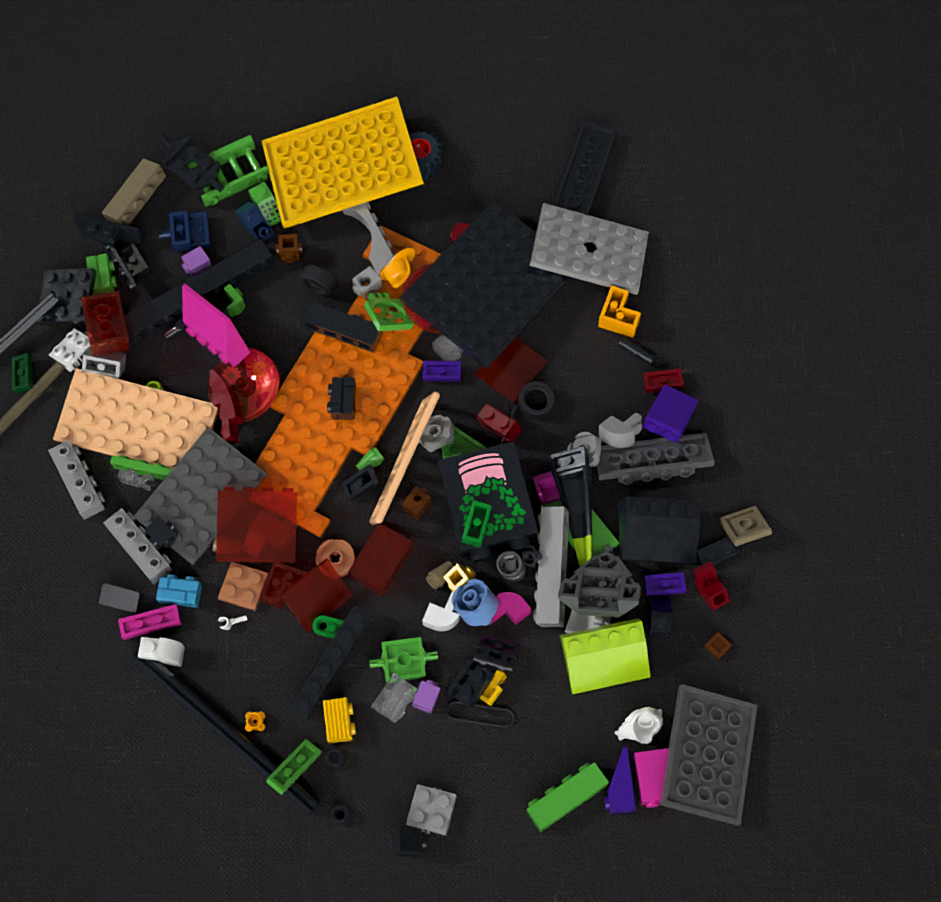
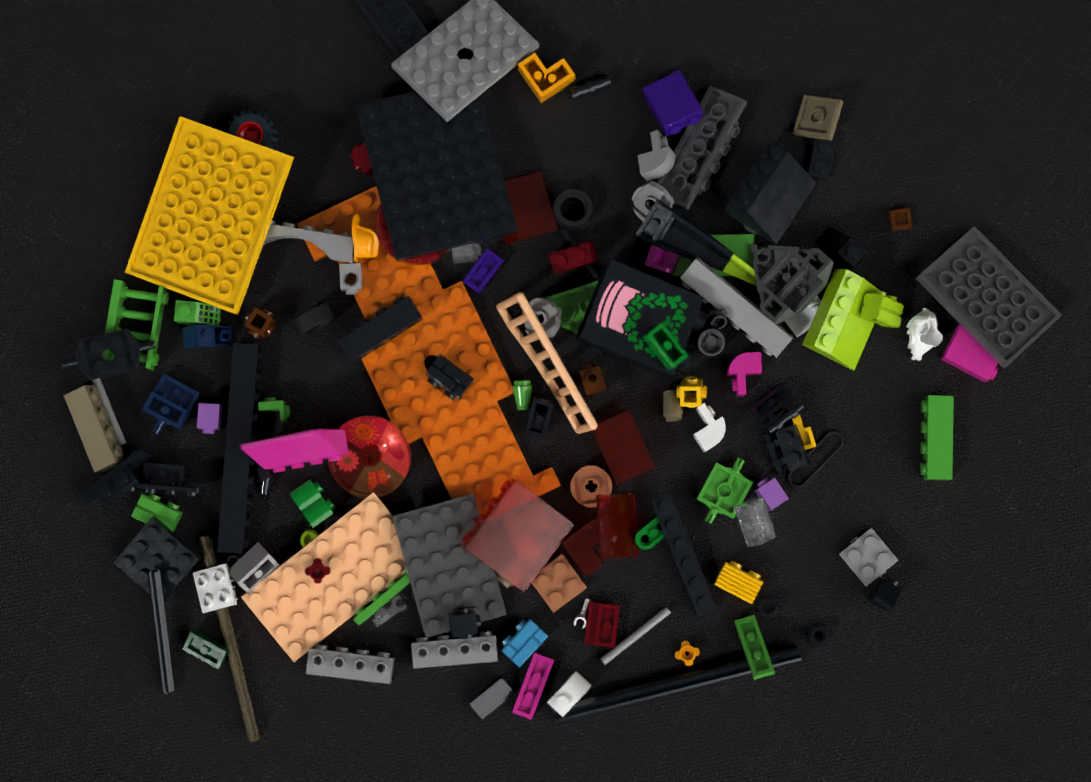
camera: 55 degrees left, 15 degrees up
clear red brick [81,291,130,357] -> none
dark red slope [209,369,244,444] -> none
bright green piece [364,292,414,331] -> none
medium blue brick [452,579,499,626] -> none
dark purple slope [604,747,636,815] -> none
dark red plate [643,368,684,393] -> none
dark purple plate [644,572,686,597] -> none
dark red brick [693,561,730,611] -> none
none -> light grey bar [92,378,126,446]
none -> green brick [289,479,336,528]
none -> dark red plate [305,558,330,584]
none -> dark red plate [584,602,620,648]
none -> light grey bar [600,607,671,665]
none -> lime brick [861,290,904,328]

